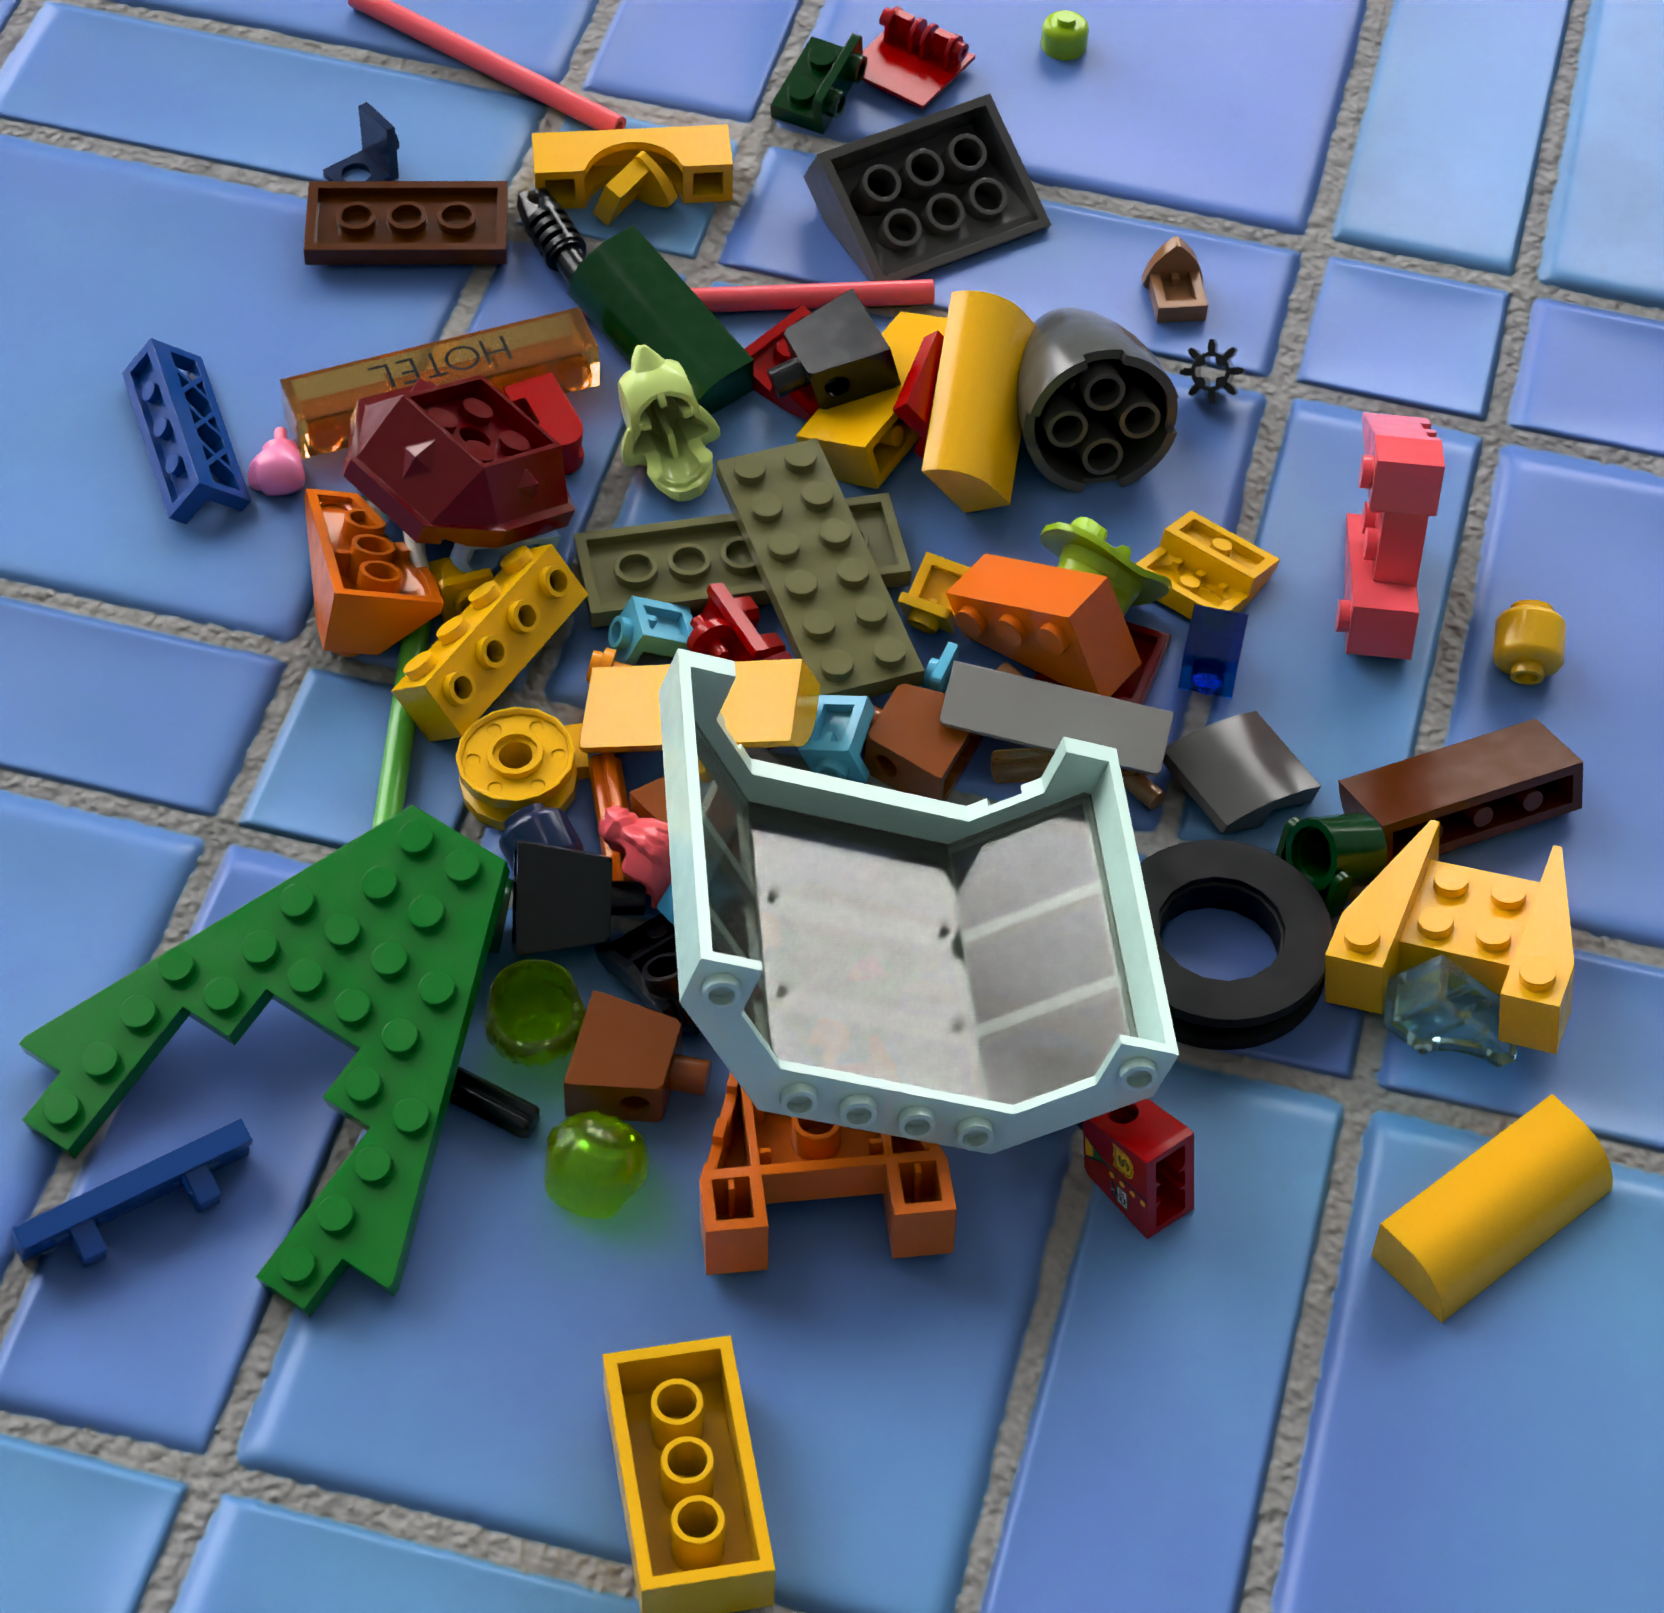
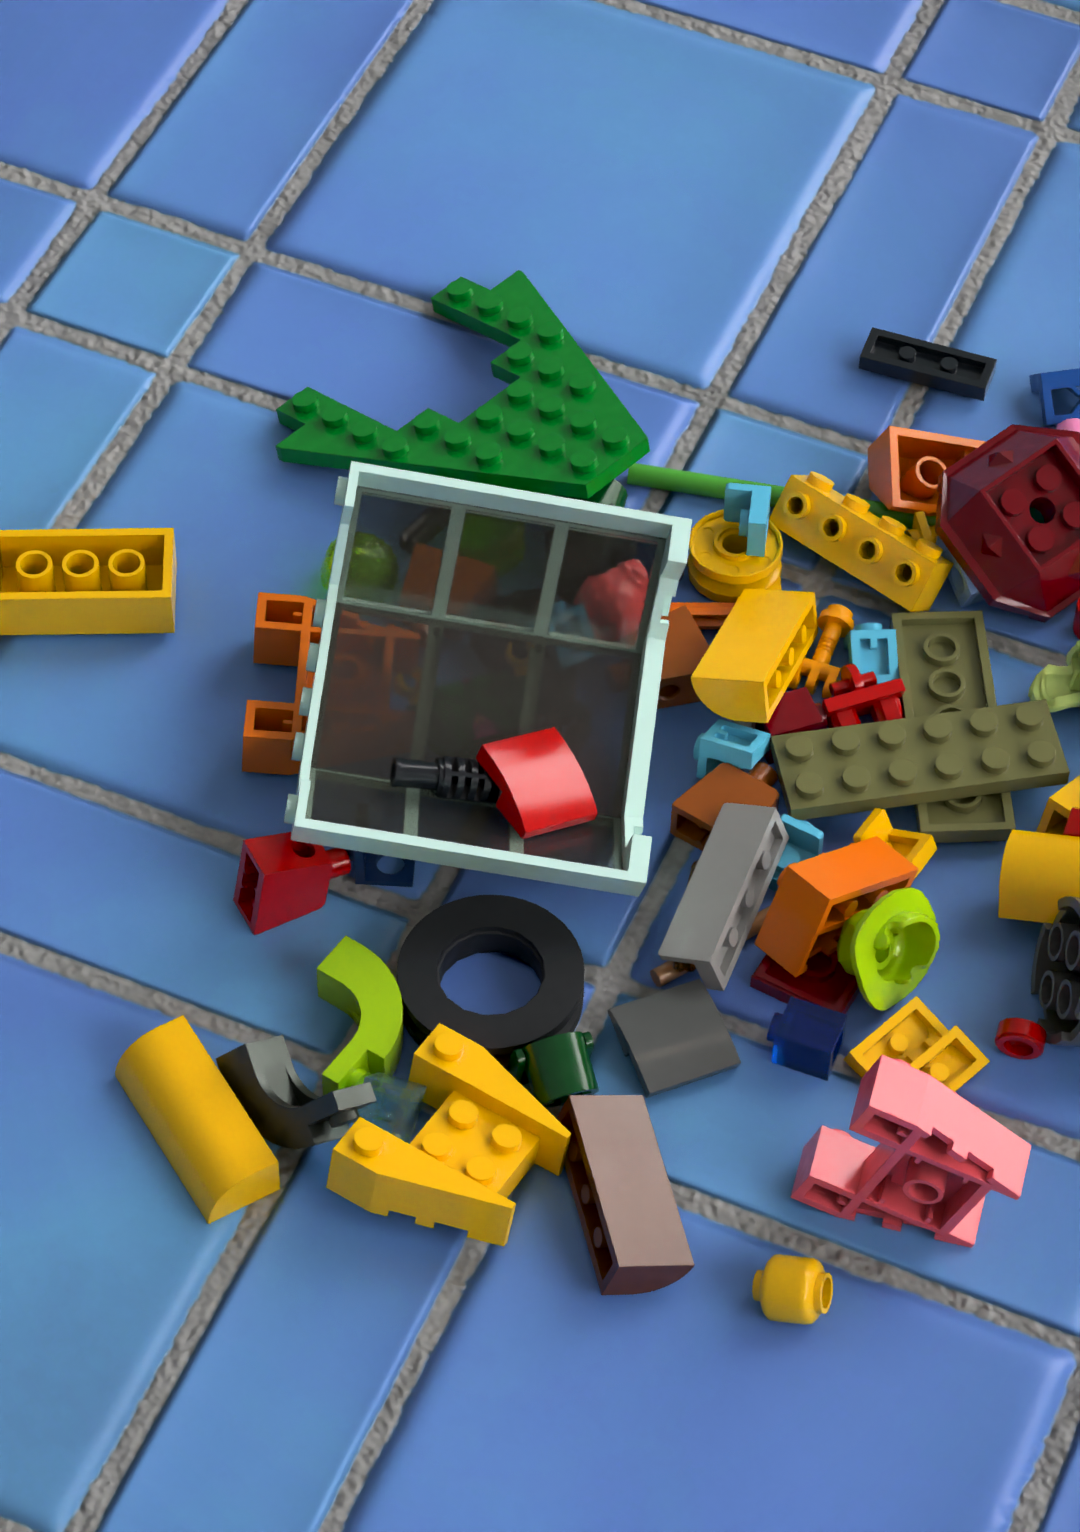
camera: 100 degrees right, 0 degrees up
blue hinge [11,1118,252,1268] -> none
none -> pearl dark grey arch [216,1035,377,1149]
none -> lime arch [316,935,403,1096]
none -> black hinge [390,756,502,804]
none -> slope [476,727,598,839]
none -> medium azure bracket [724,483,771,557]
none -> black plate [859,327,997,401]
none -> red tile [995,1018,1047,1060]

